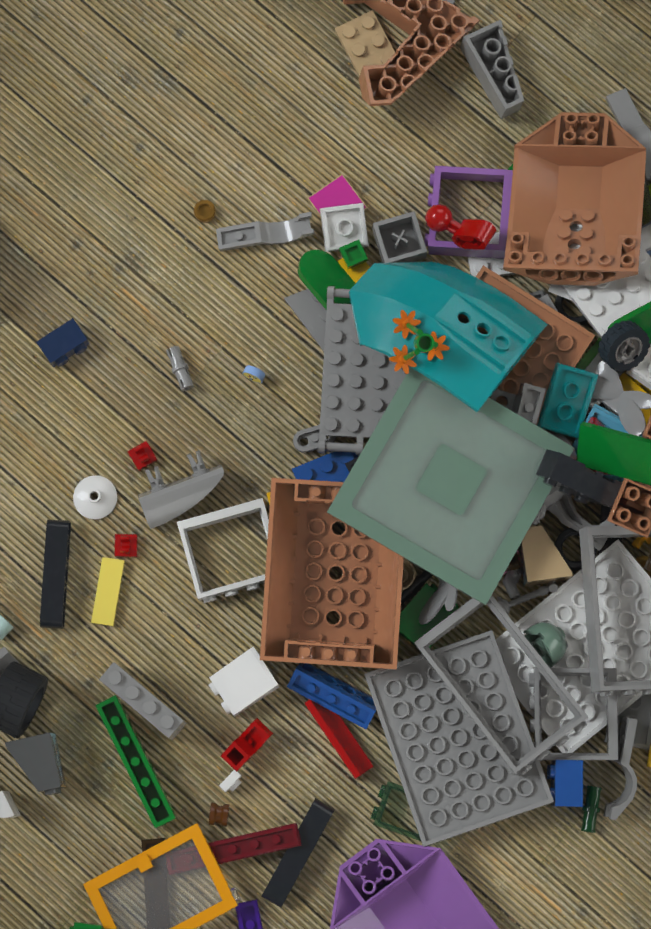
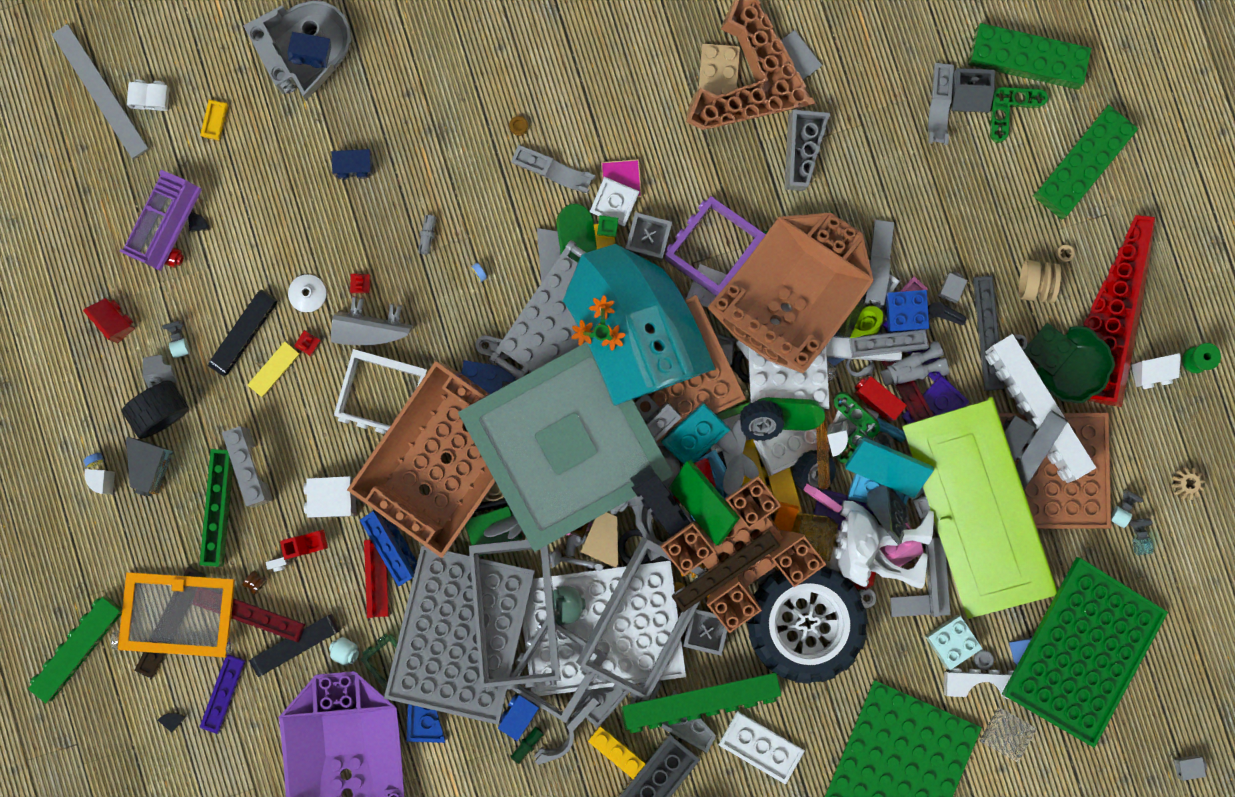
camera: 30 degrees right, 5 degrees up
red beam [425,204,496,250] -> none
none -> light aqua head [329,637,359,666]
none -> blue wing [406,704,445,743]

